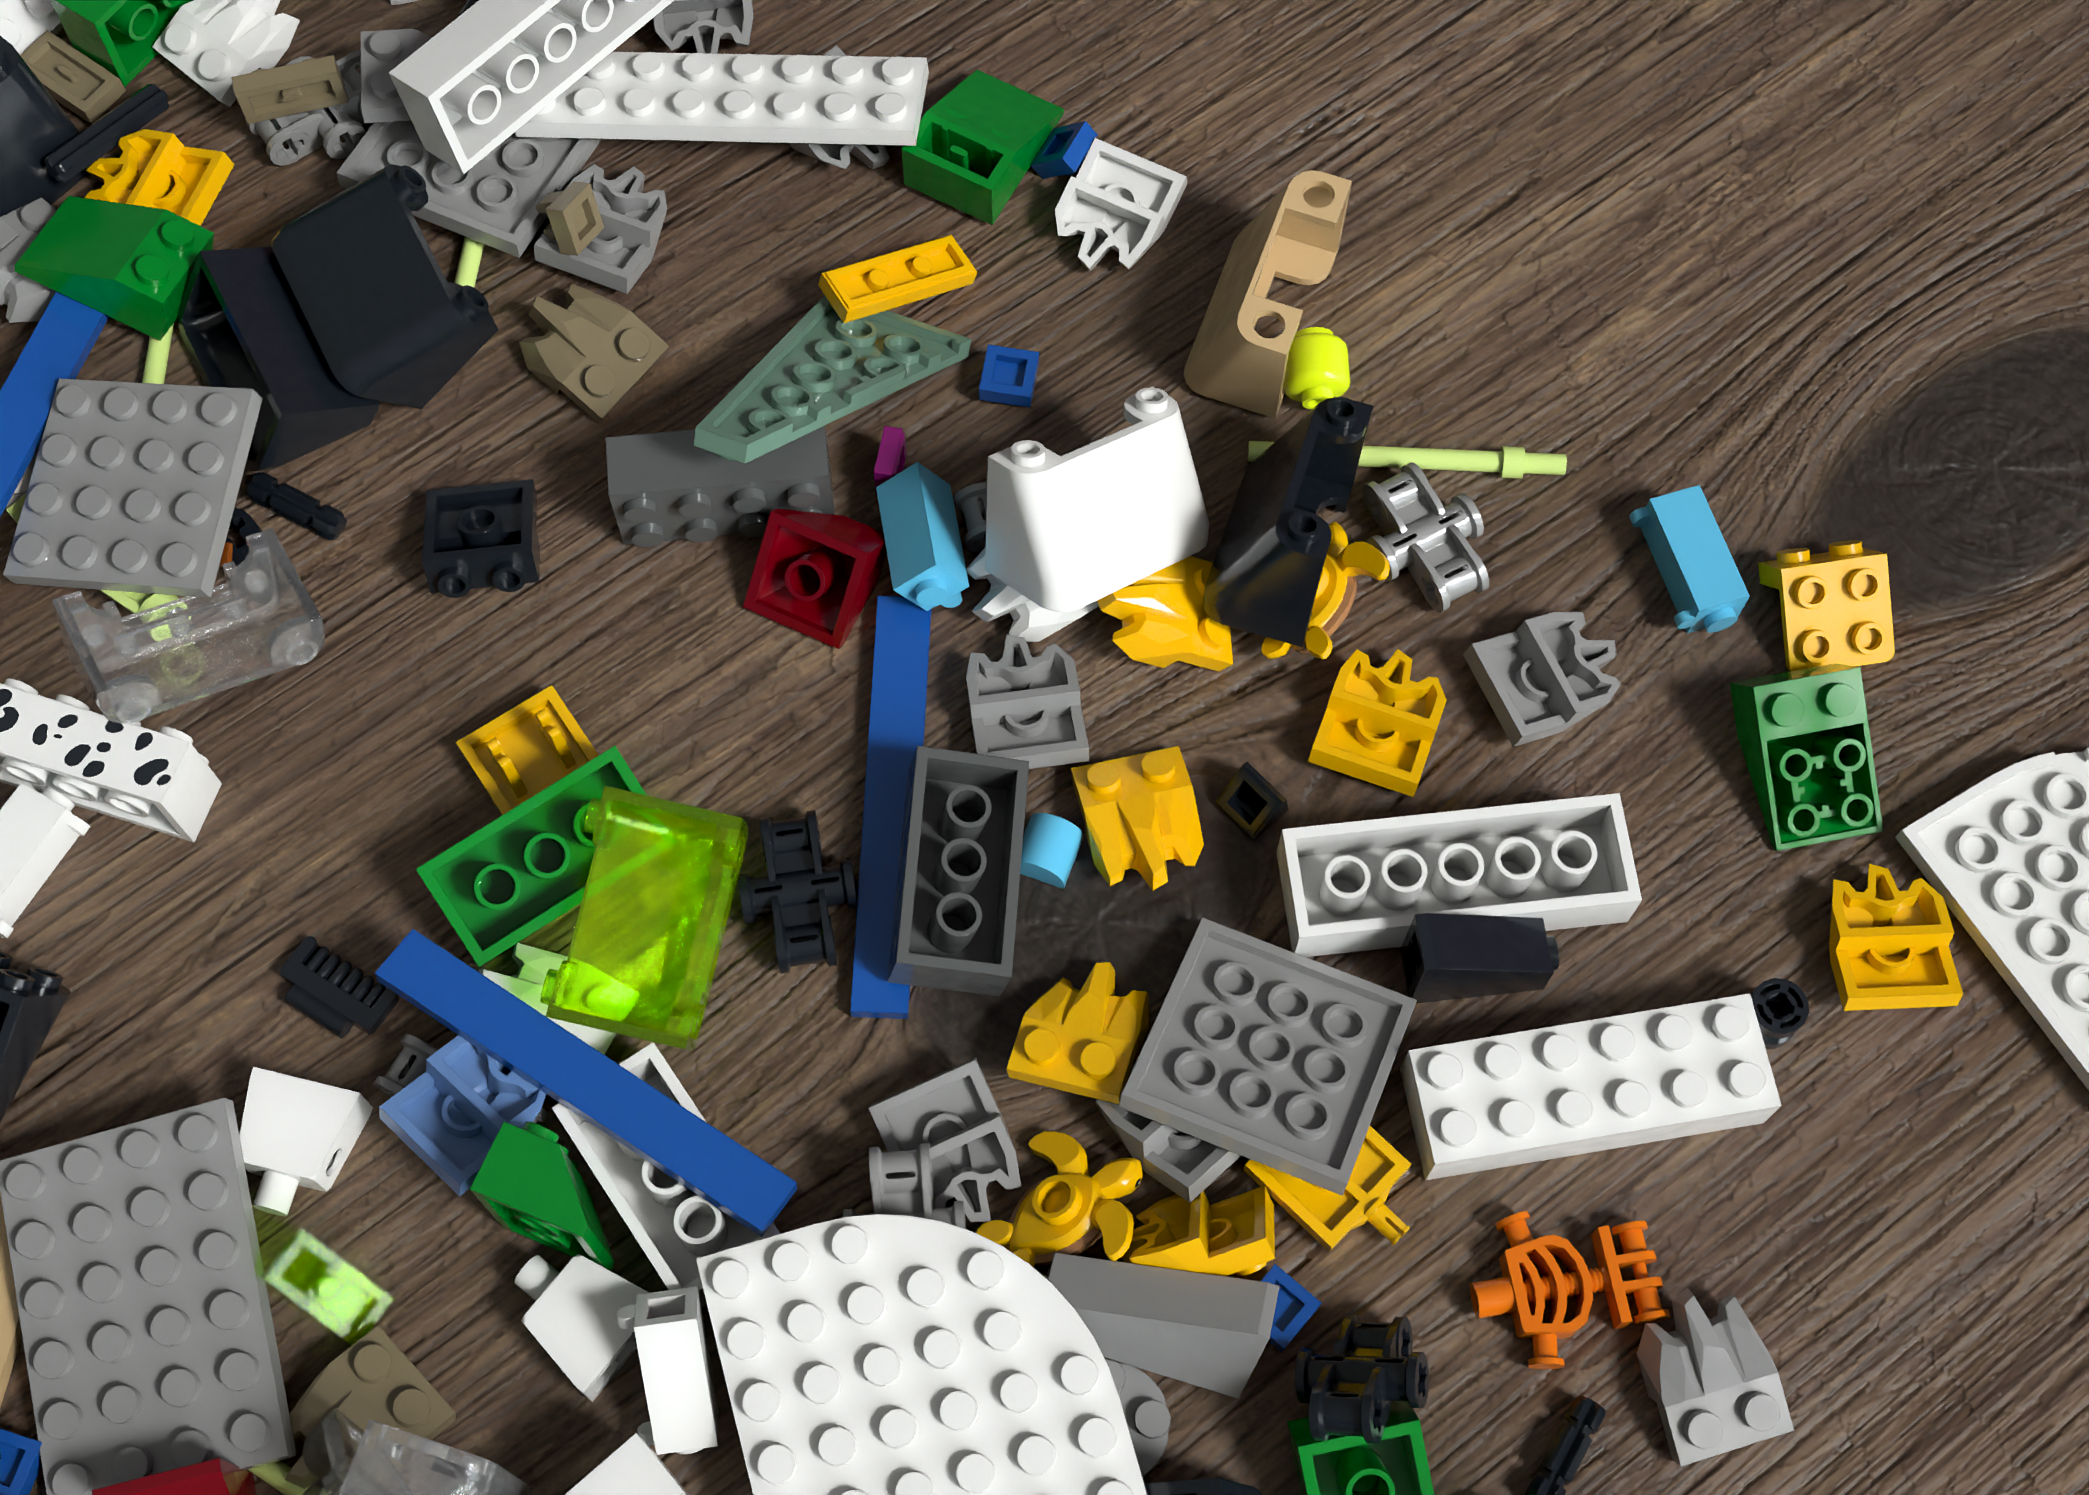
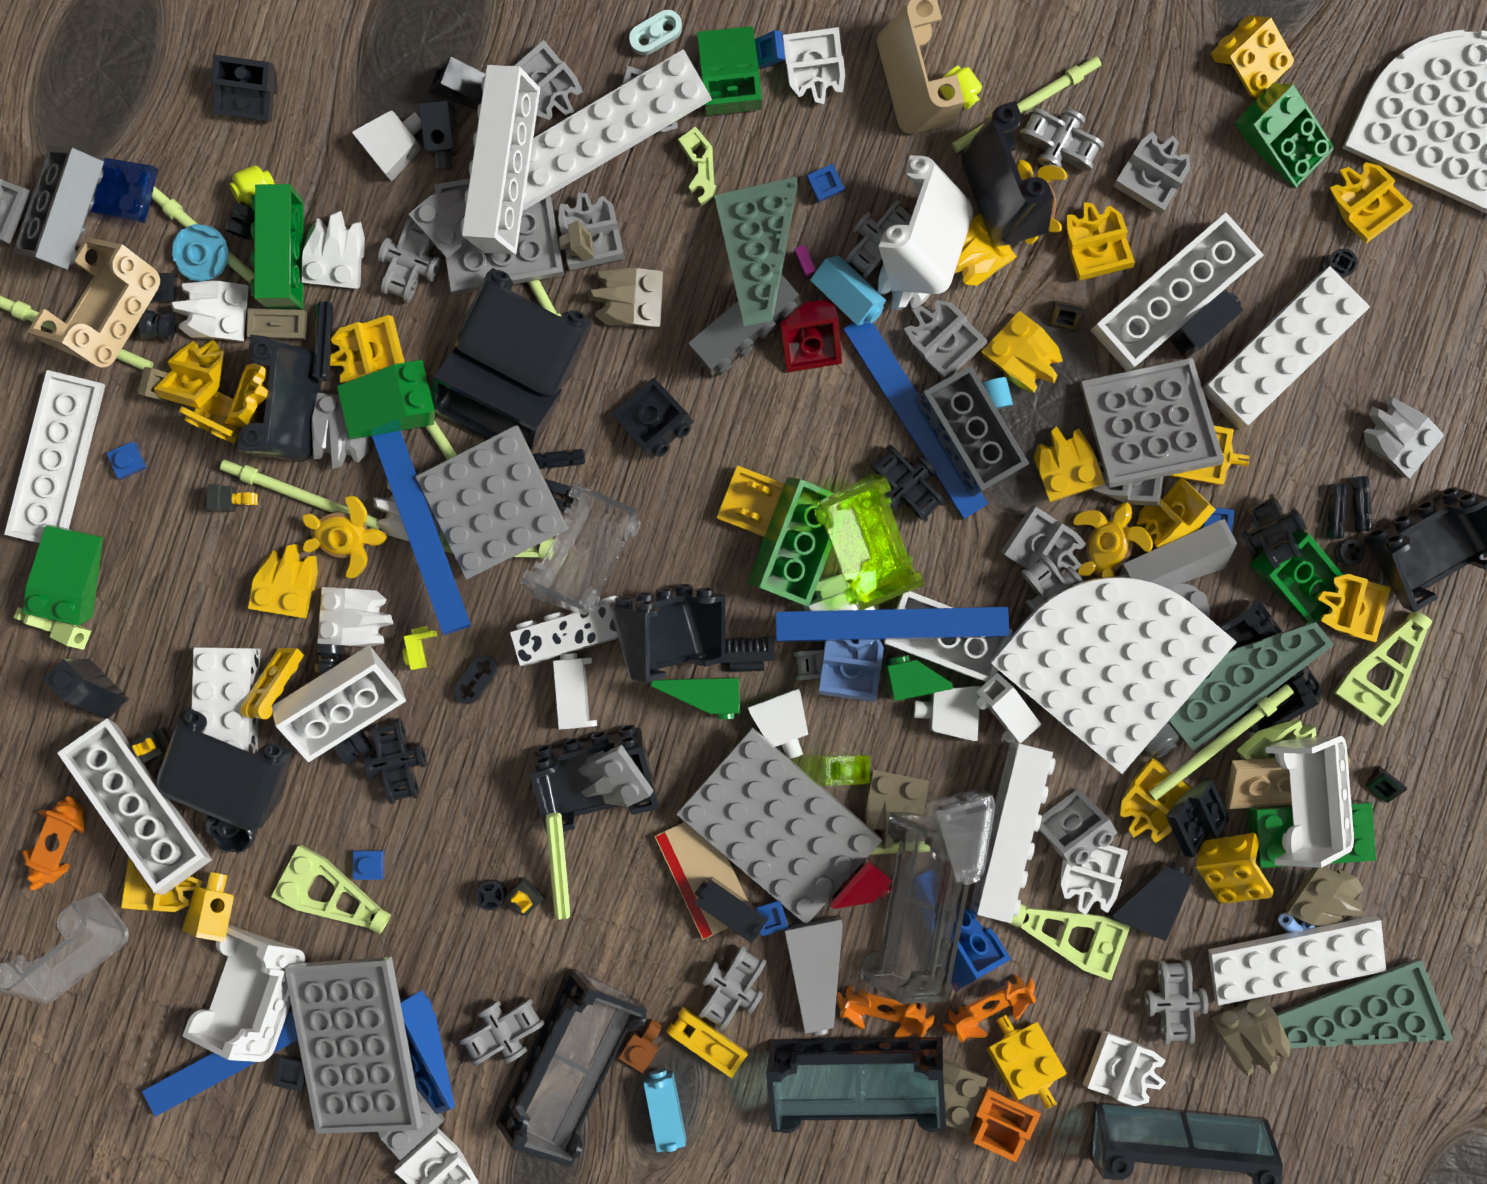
camera: 30 degrees left, 20 degrees up
dark tan plate [231,55,349,124] -> none
yellow tile [818,235,977,323] -> none
orange piece [1470,1211,1671,1370] -> none
medium azure brick [1629,485,1750,633] -> none
none -> black windscreen [609,584,726,683]
none -> light aqua plate [629,10,682,56]
none -> green slope [652,677,740,719]
none -> yellowish green piece [679,127,716,206]
none -> black axle [1327,483,1348,539]

